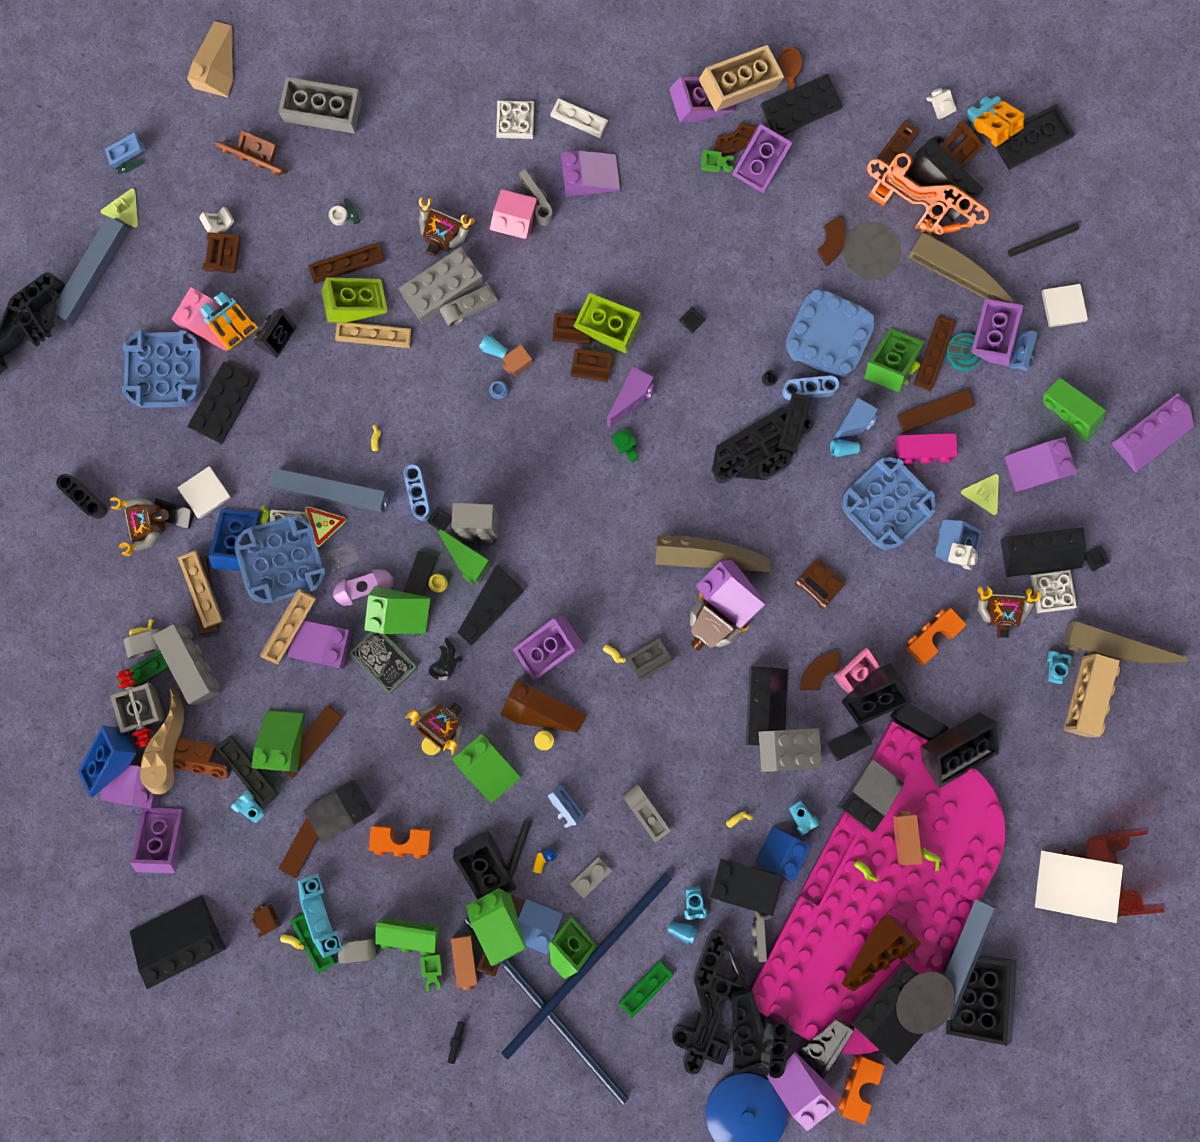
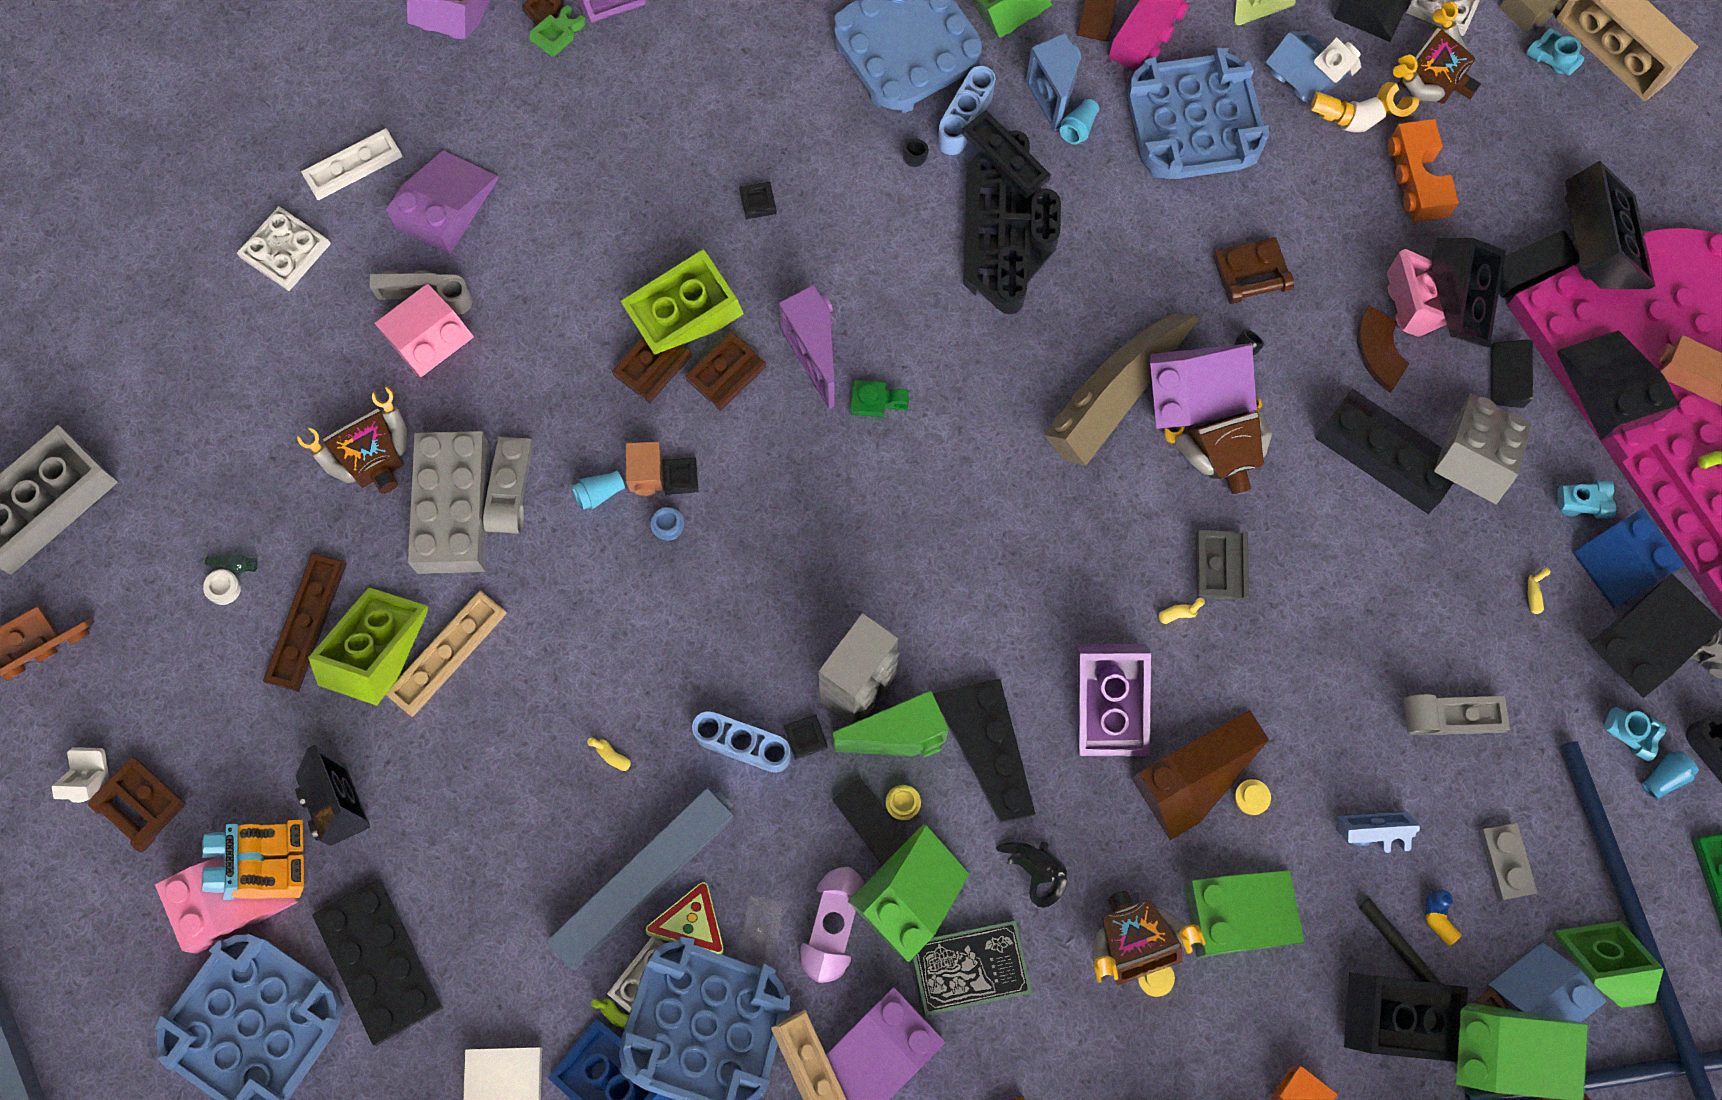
camera: 60 degrees left, 10 degrees down
none -> black tile [663,457,699,495]
none -> black hinge [1235,329,1265,356]
none -> yellow piece [1311,82,1419,133]

